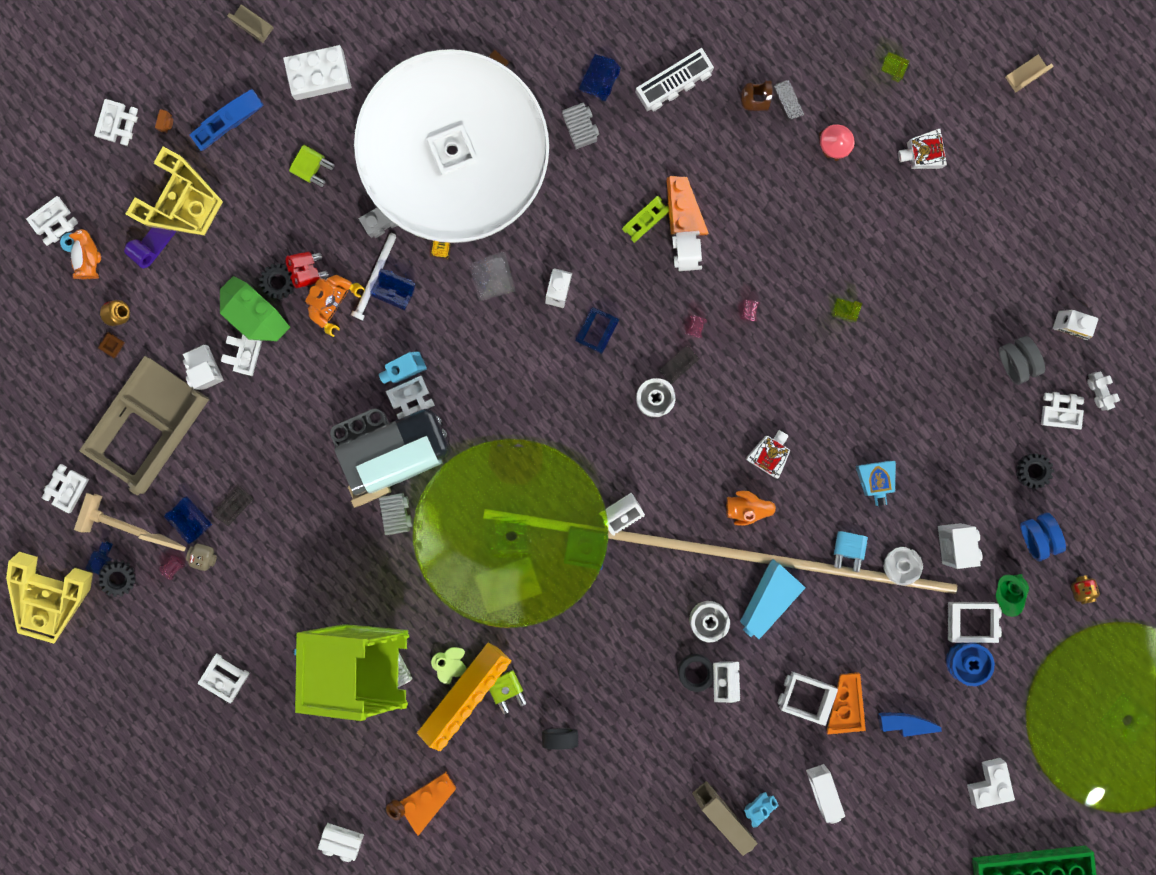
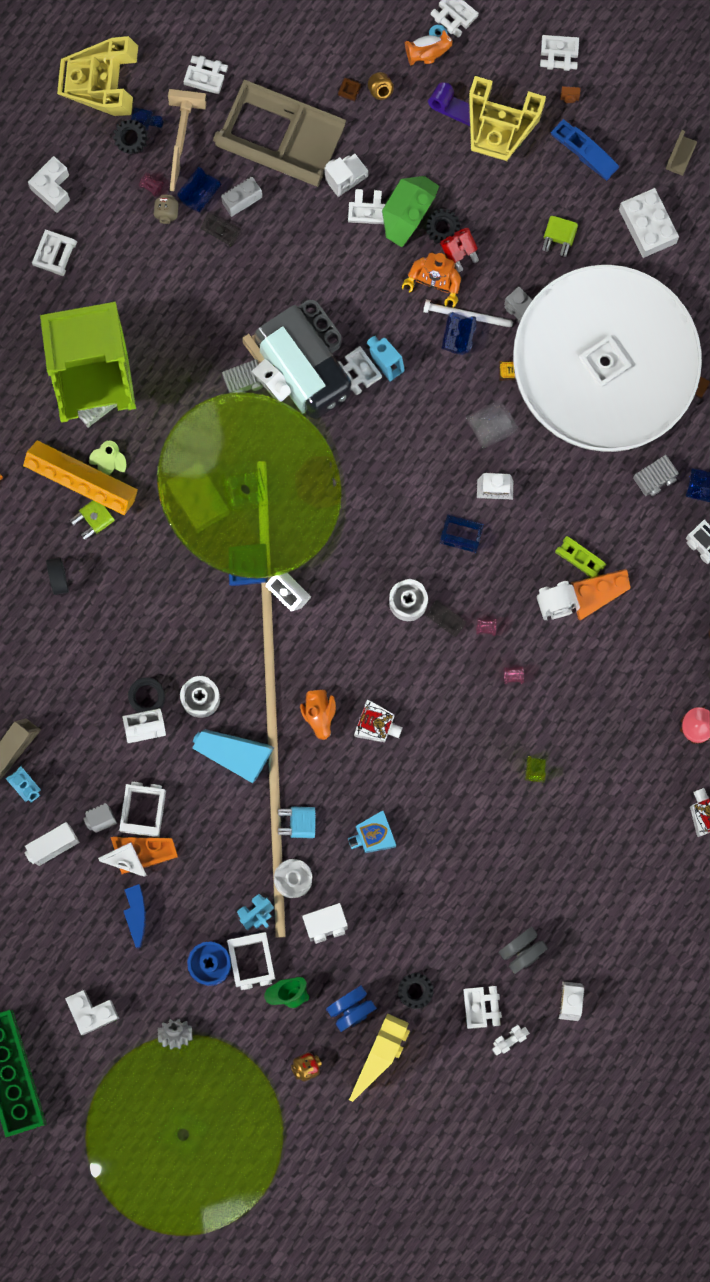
camera: 75 degrees right, 10 degrees down
none -> white brick [28,156,70,213]
none -> light grey brick [83,803,117,833]
none -> white tile [98,843,147,877]
none -> light grey gear [158,1019,192,1049]
none -> light grey brick [221,177,262,217]
none -> medium azure hips [237,894,275,930]
none -> white torso [251,359,291,402]
none -> light yellow wedge [349,1013,410,1102]

